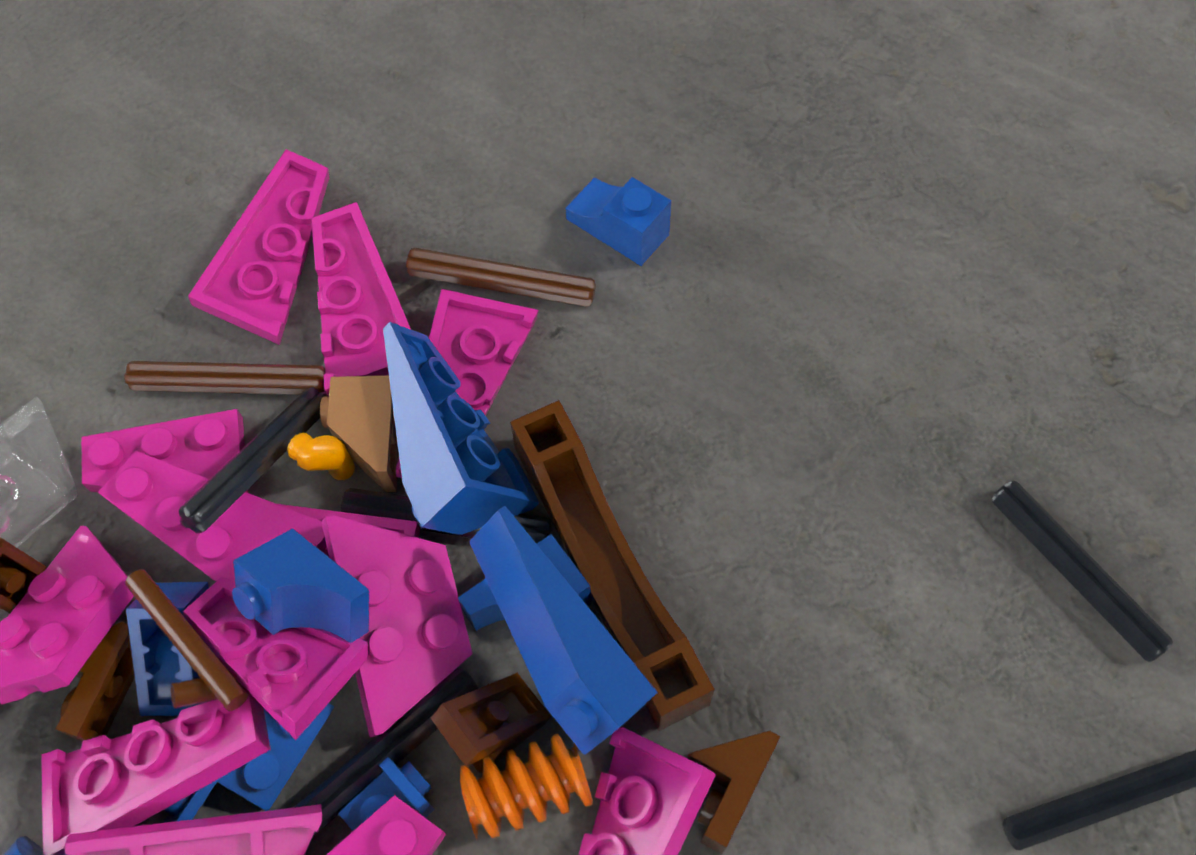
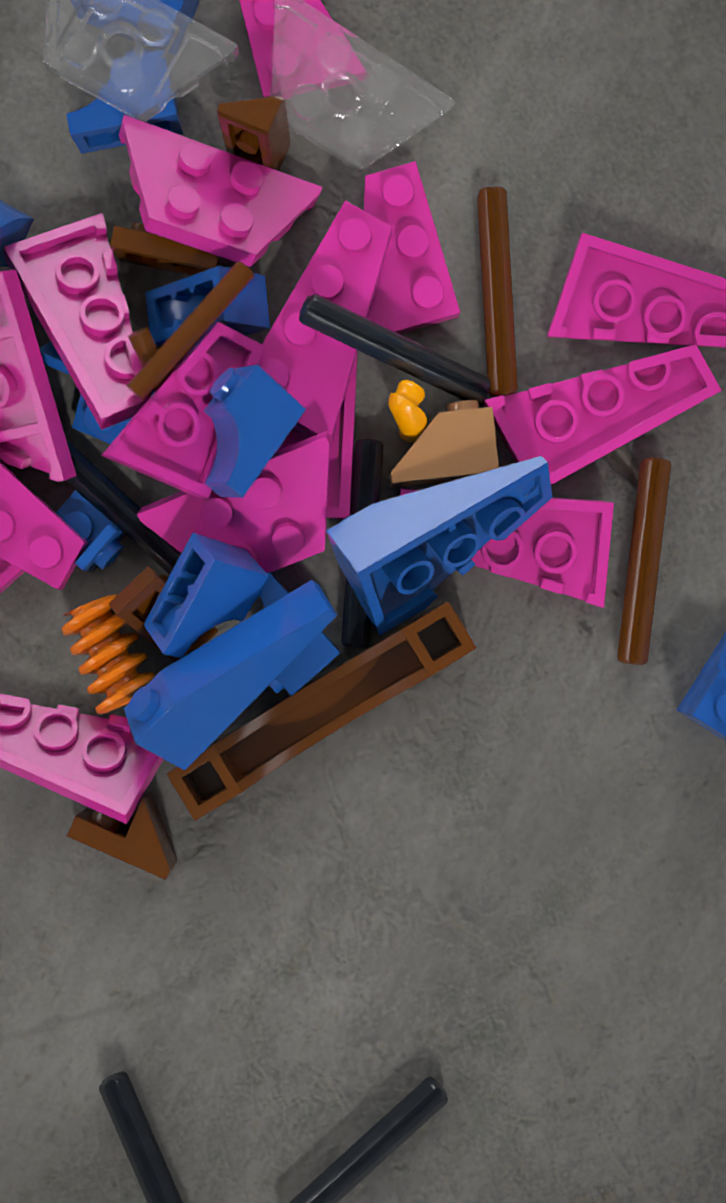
camera: 85 degrees right, 25 degrees up
none -> blue arch [143,533,268,658]

